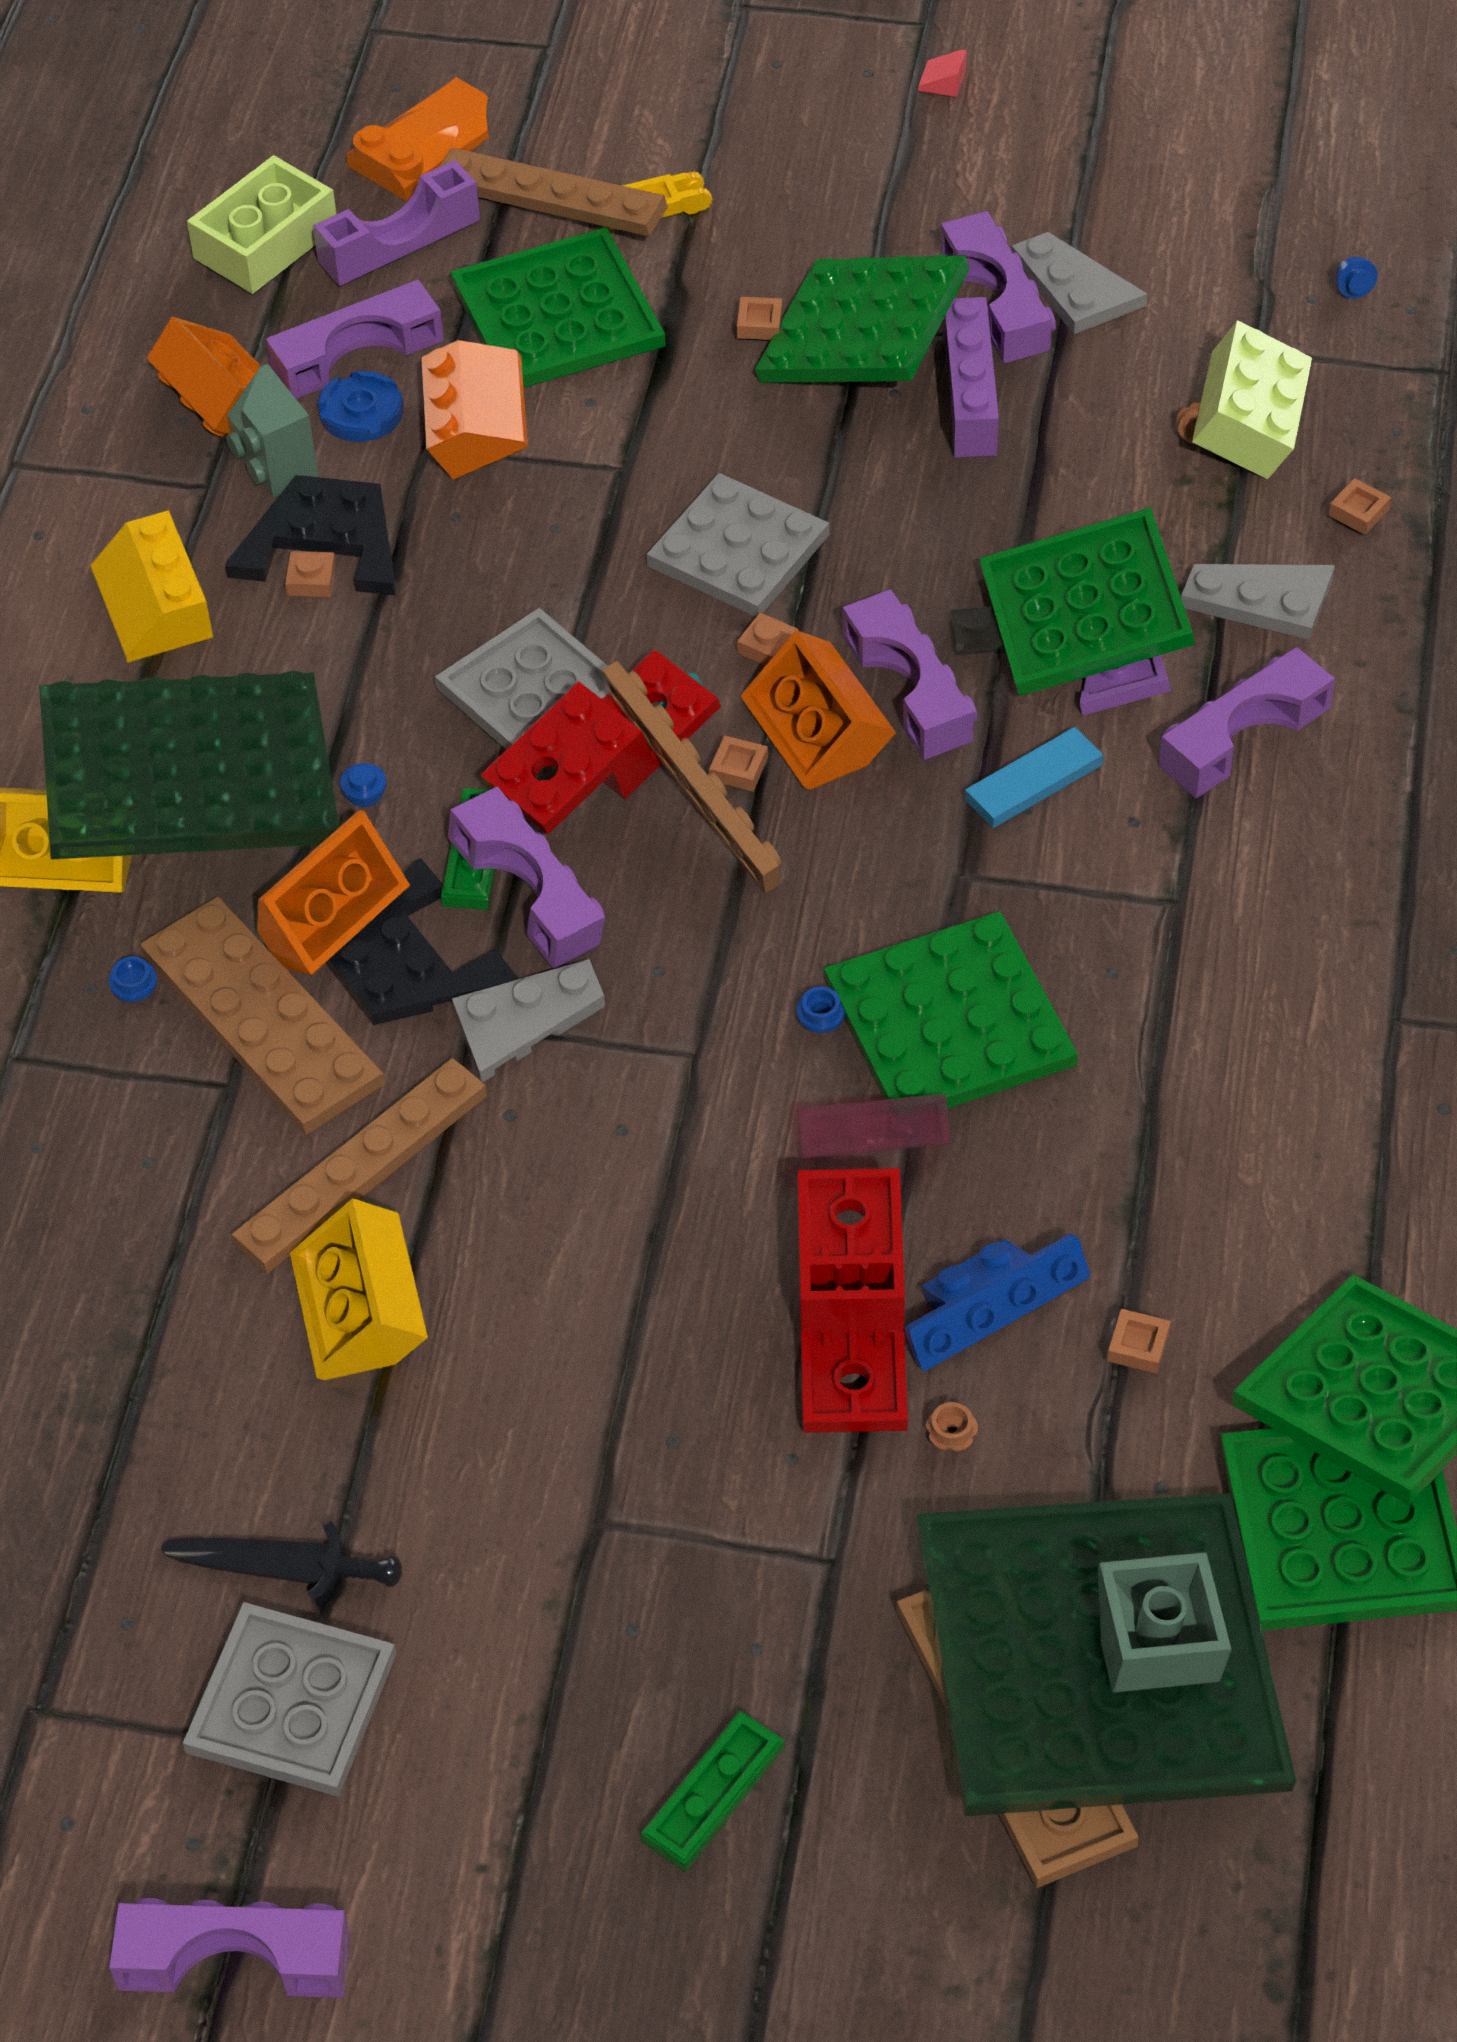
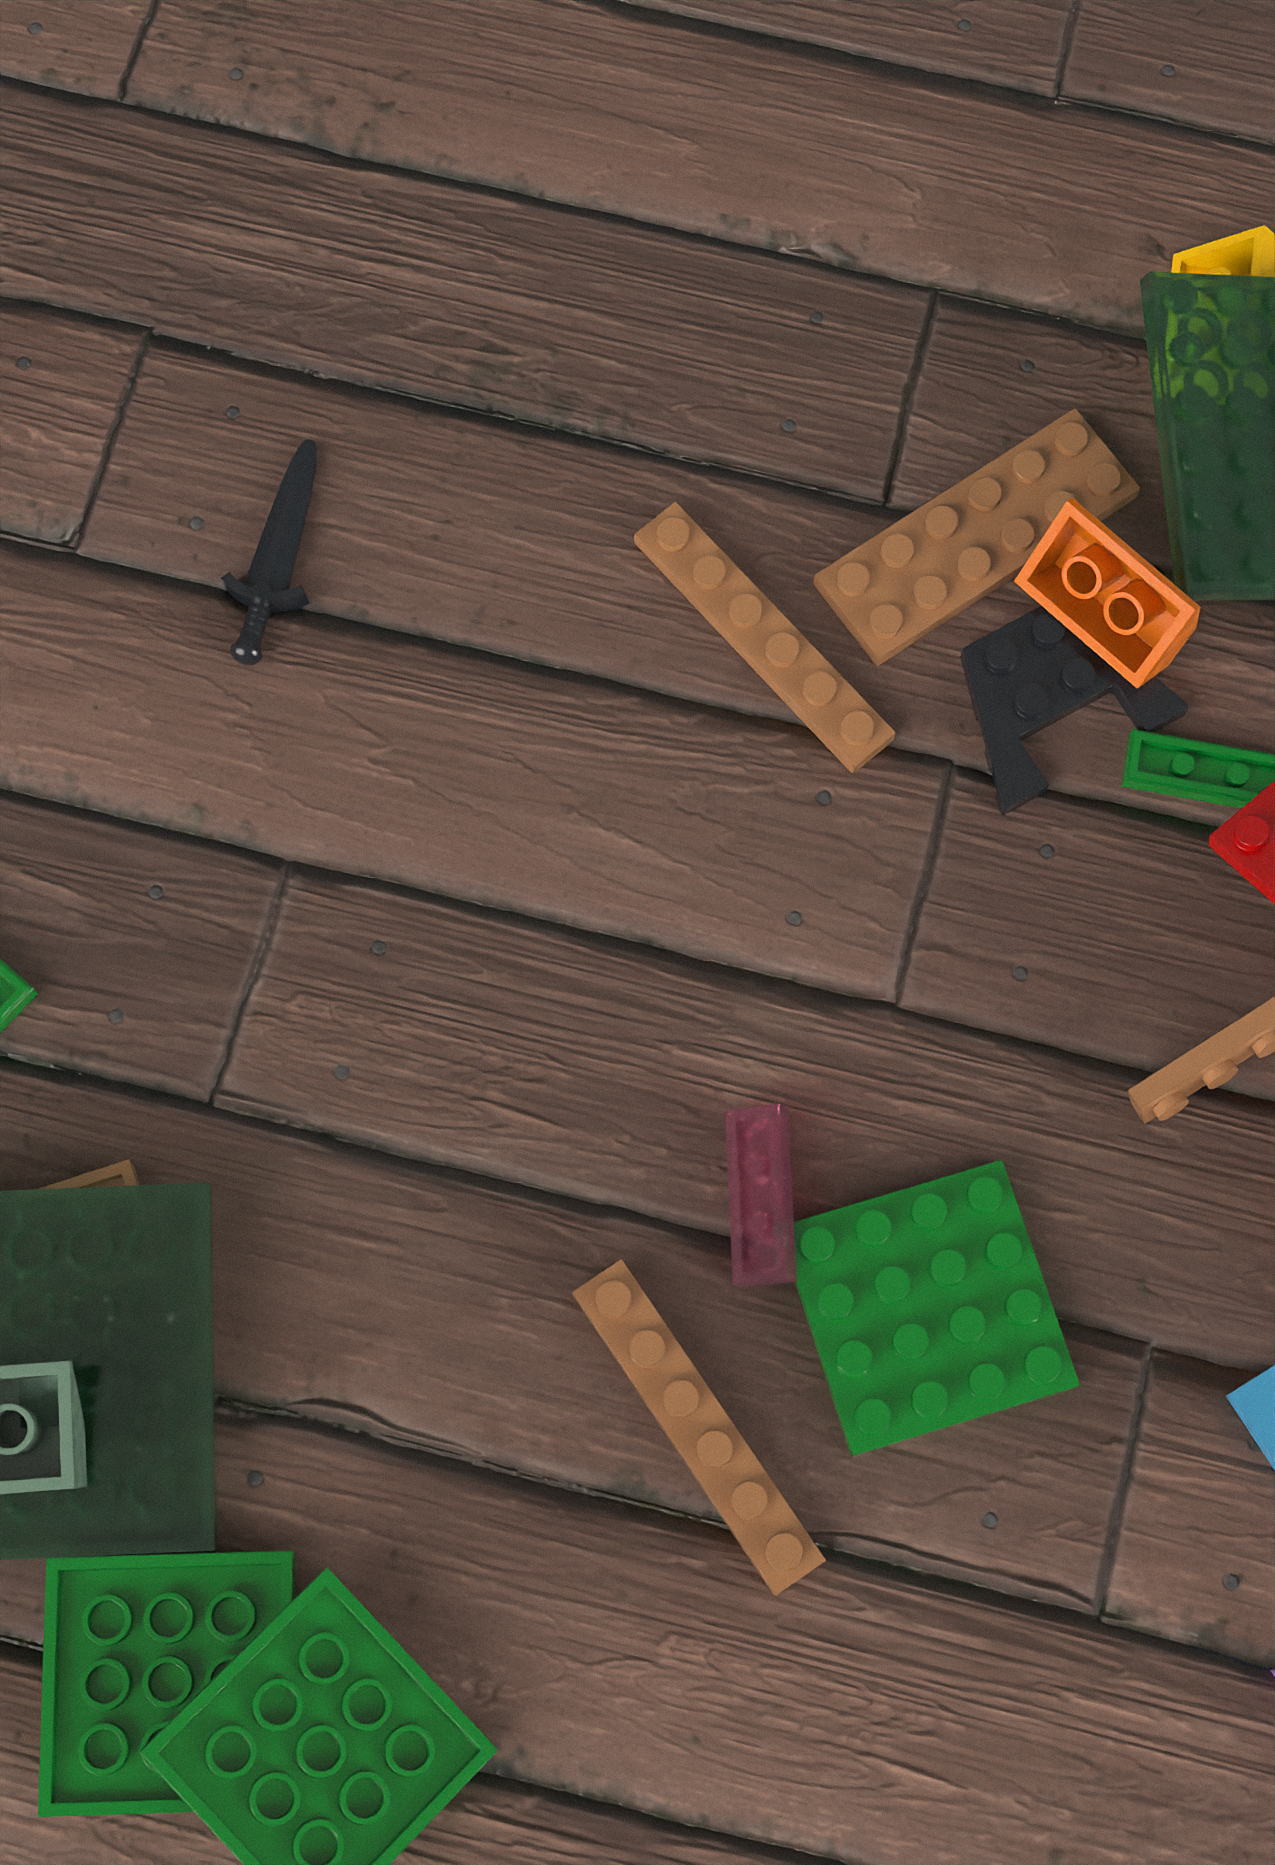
camera: 90 degrees right, 20 degrees up
blue plate [109,956,158,1002] -> none
light grey plate [183,1602,397,1797] -> none
yellow slope [290,1198,428,1380] -> none
medium lavender arch [447,787,605,969] -> none
light grey wing [452,959,605,1082] -> none
blue plate [797,986,845,1033] -> none
red bracket [798,1168,908,1433] -> none
blue bracket [905,1234,1090,1371] -> none
nougat plate [926,1402,978,1452] -> none
nougat plate [1107,1309,1171,1374] -> none
none -> medium nougat plate [572,1259,826,1596]

